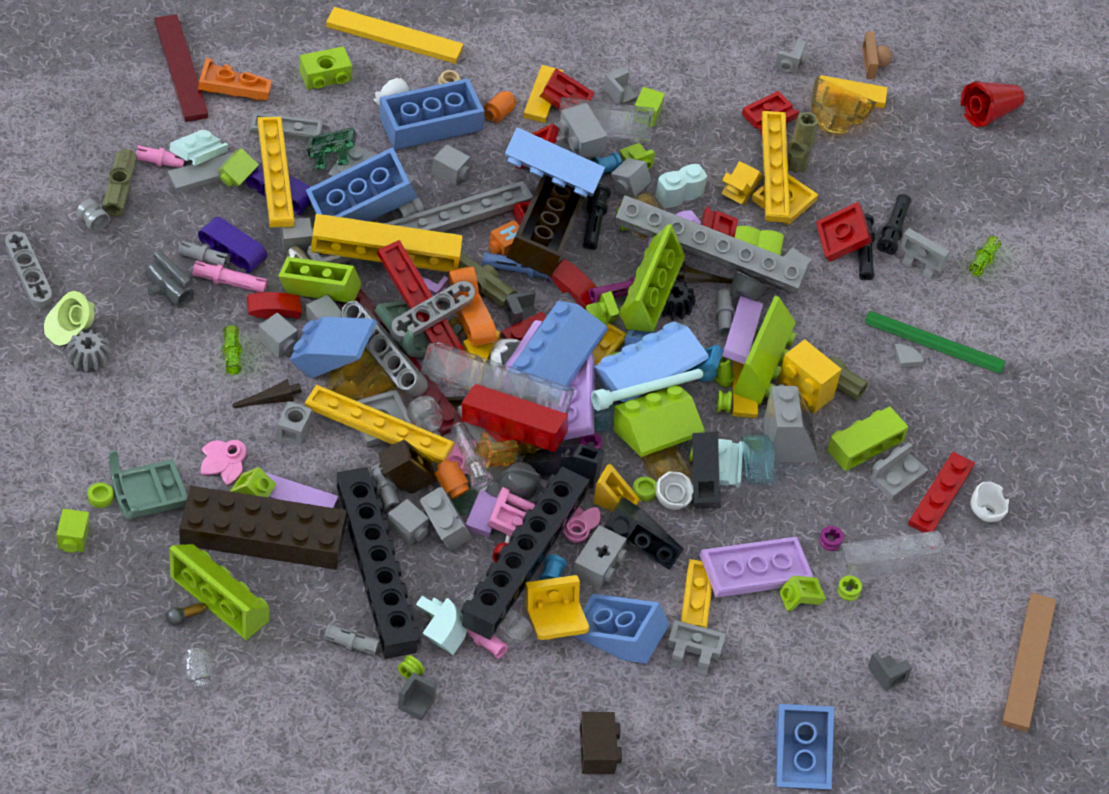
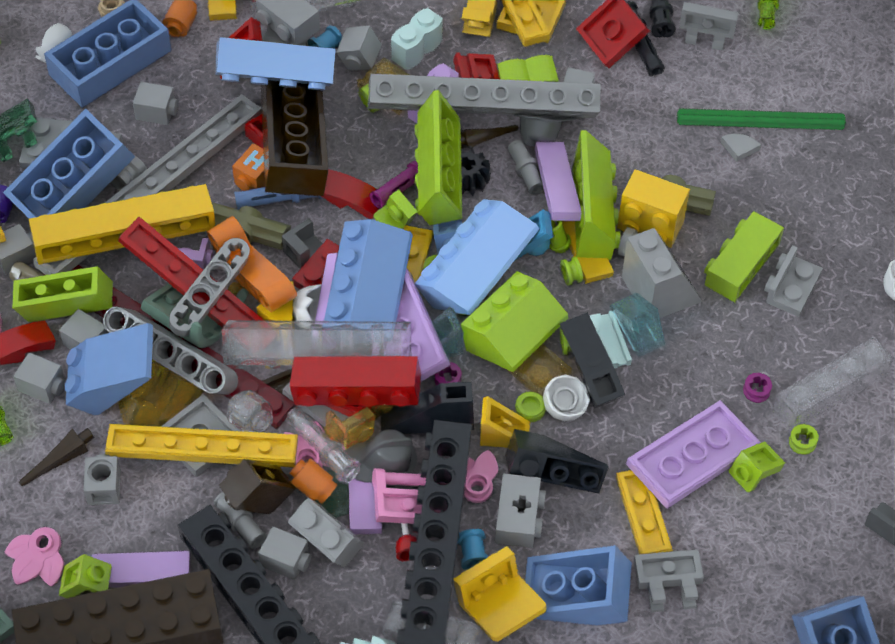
camera: 15 degrees left, 5 degrees up
black pin [582,184,611,250] -> none
light aqua piece [591,369,703,411] -> none
lime bracket [619,142,655,170] -> none
red plate [908,452,975,537] -> none

